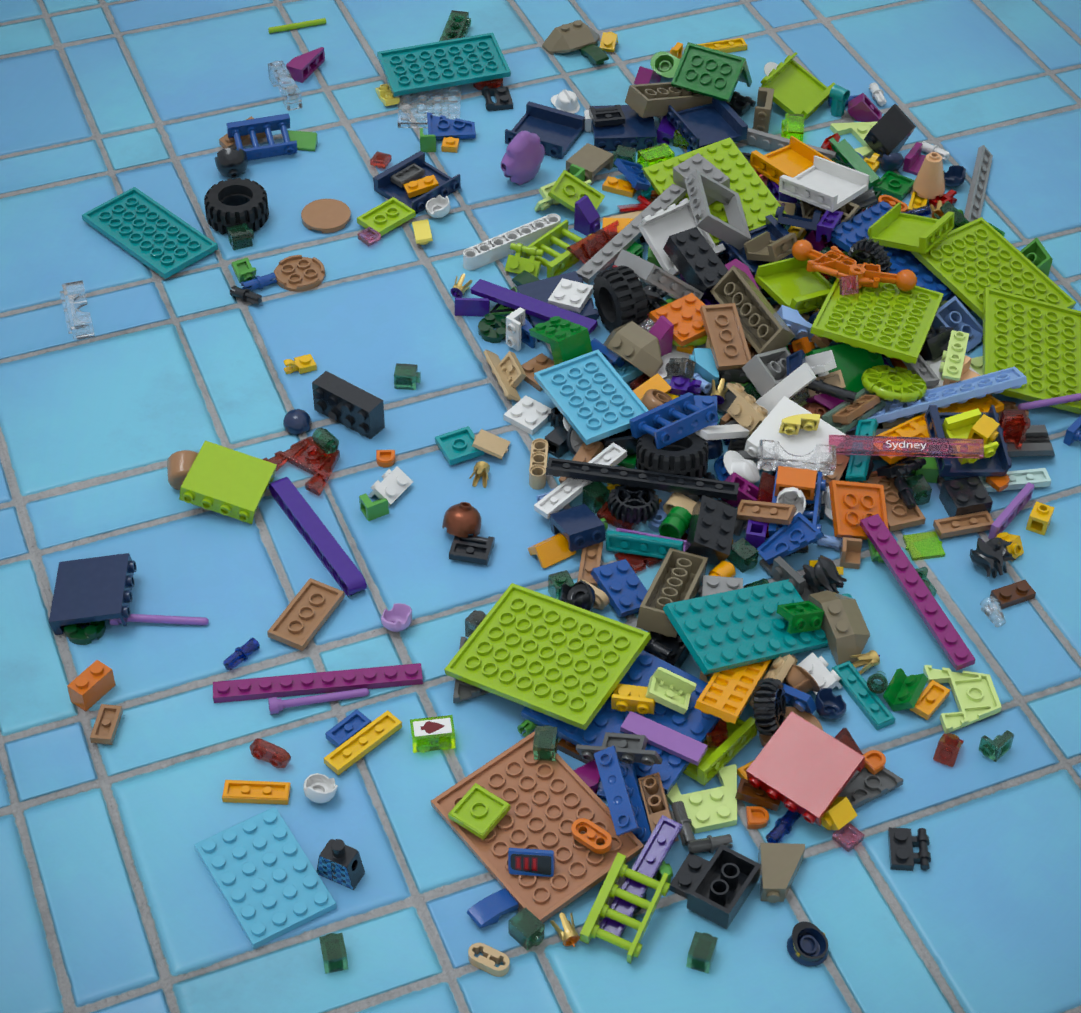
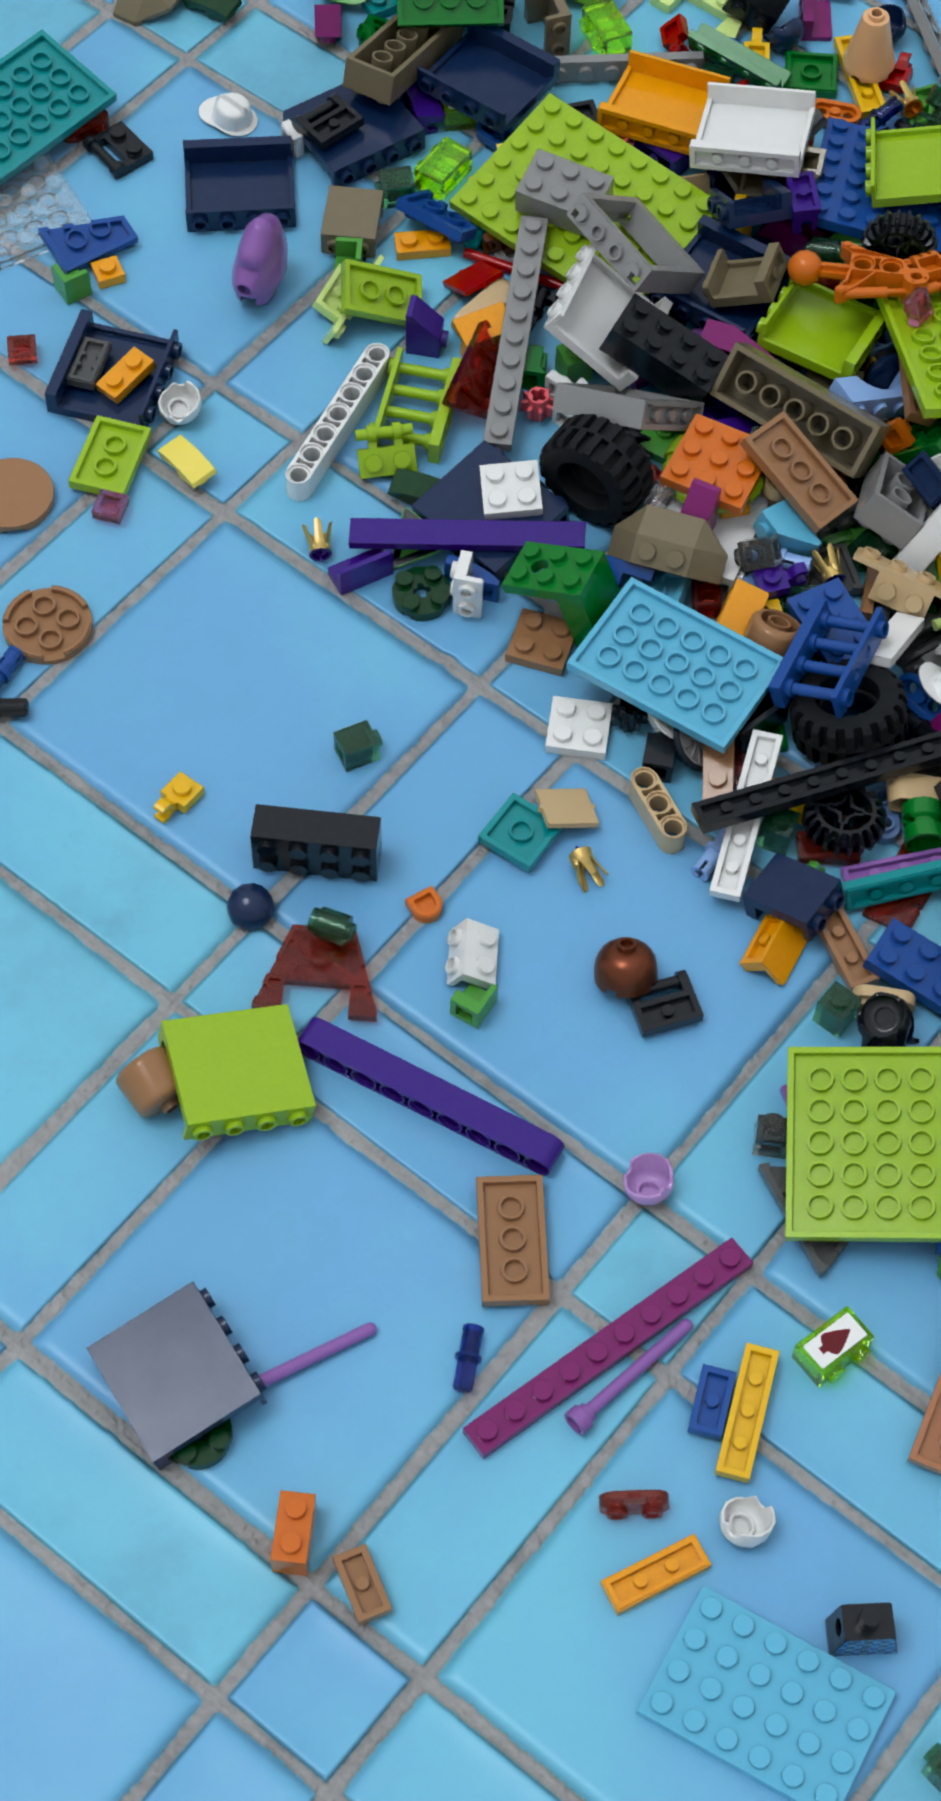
camera: 30 degrees left, 15 degrees up
tan bracket [483,350,527,402] -> none

